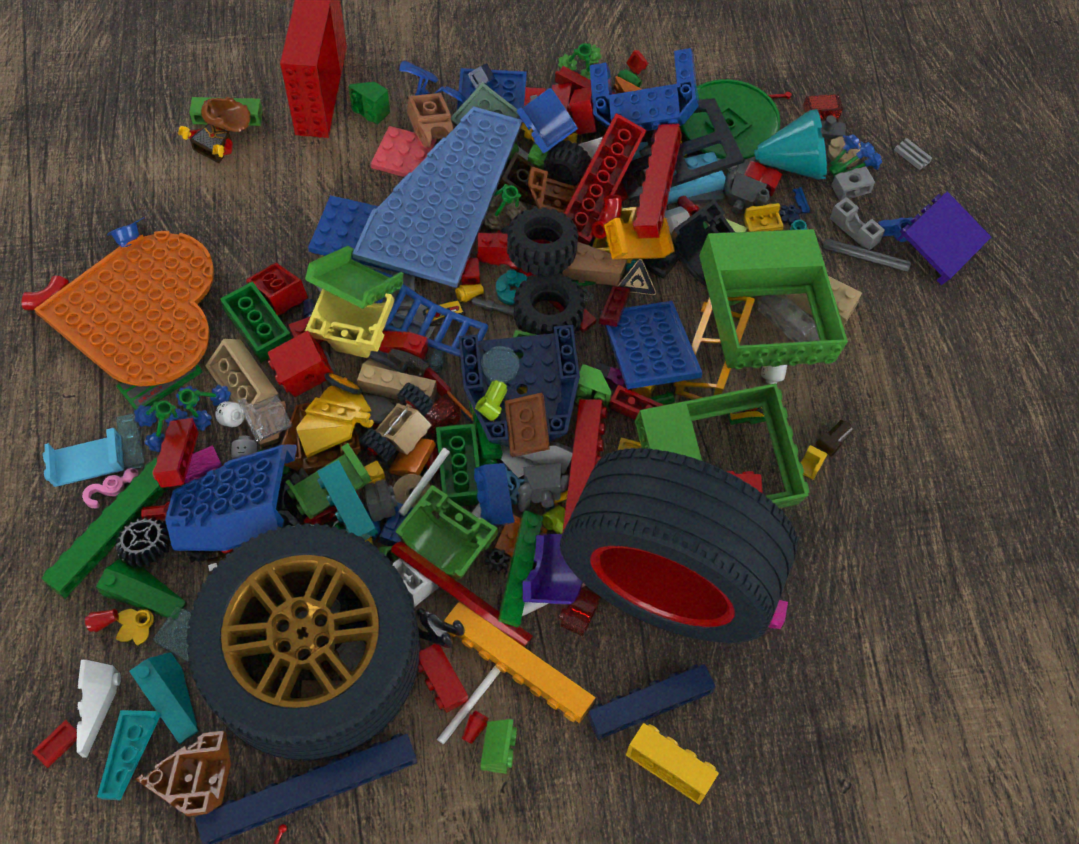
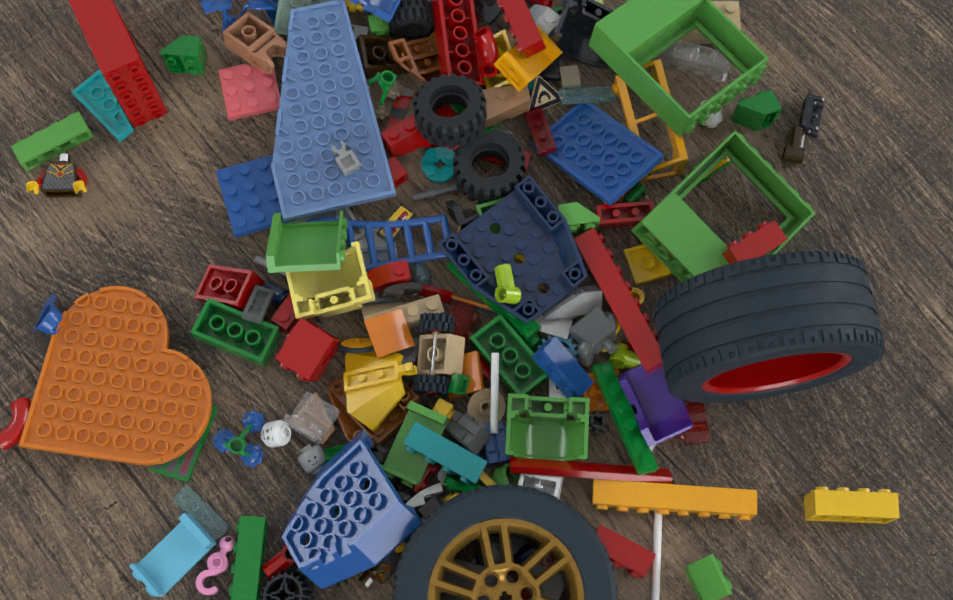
camera: 30 degrees left, 10 degrees up
blue plant [134,400,189,452] -> none
red brick [153,418,199,488] -> none
dark pink brick [185,445,222,483] -> none
dark orange piece [201,96,251,133] -> none
tan slope [205,339,278,420] -> none
black piece [417,608,465,648] -> none
yellow cone [455,284,484,303] -> none
red cone [461,710,489,744] -> none
clear light blue tile [481,346,519,383] -> none
dark orange tile [505,393,550,457] -> none
dark blue brick [588,664,716,740] -> none
magenta leg [595,363,626,391] -> none
yellow panel [801,445,827,480] -> none
none -> teal wing [71,69,134,142]
none -> dark grey tile [242,285,275,324]
none -> light grey plate [331,141,361,176]
none -> orange slope [364,309,415,359]
none -> black panel [445,200,479,226]
none -> green tile [448,372,471,396]
none -> clear light blue tile [558,86,616,105]
none -> dark tan panel [560,65,581,95]
none -> green slope [731,90,782,131]
none -> black hinge [798,93,825,138]

